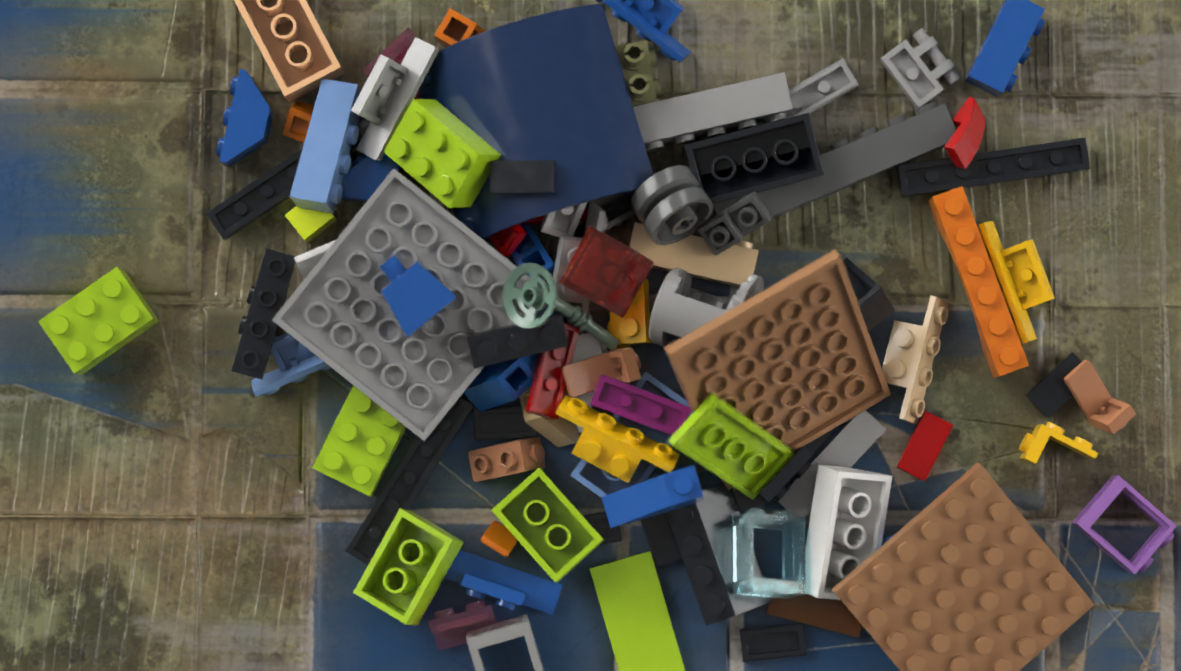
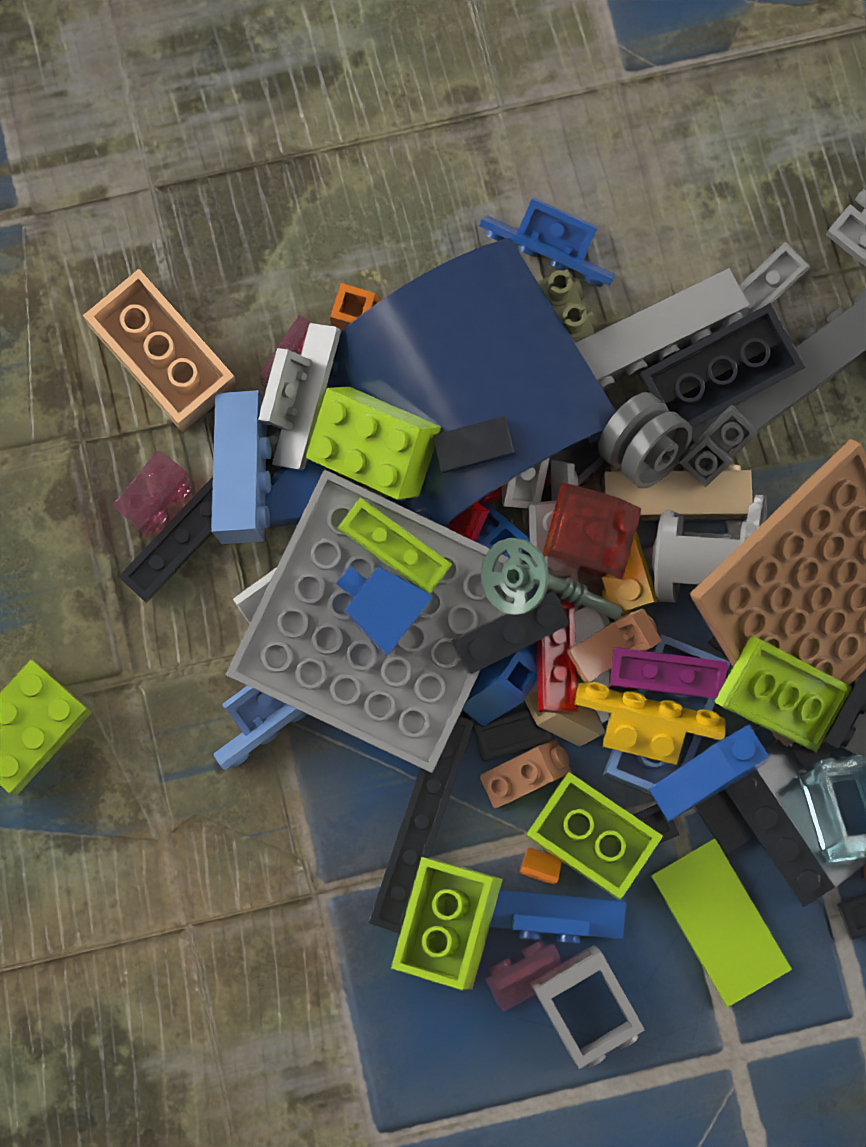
camera: 20 degrees left, 5 degrees down
blue slope [216,69,274,167] -> none
black bracket [231,248,296,380] -> none
orange slope [282,100,314,143] -> none
neon yellow brick [285,206,337,243] -> none
lime brick [312,385,407,496] -> none
none -> clear pink bracket [113,451,191,536]
none -> lime tile [337,497,452,594]

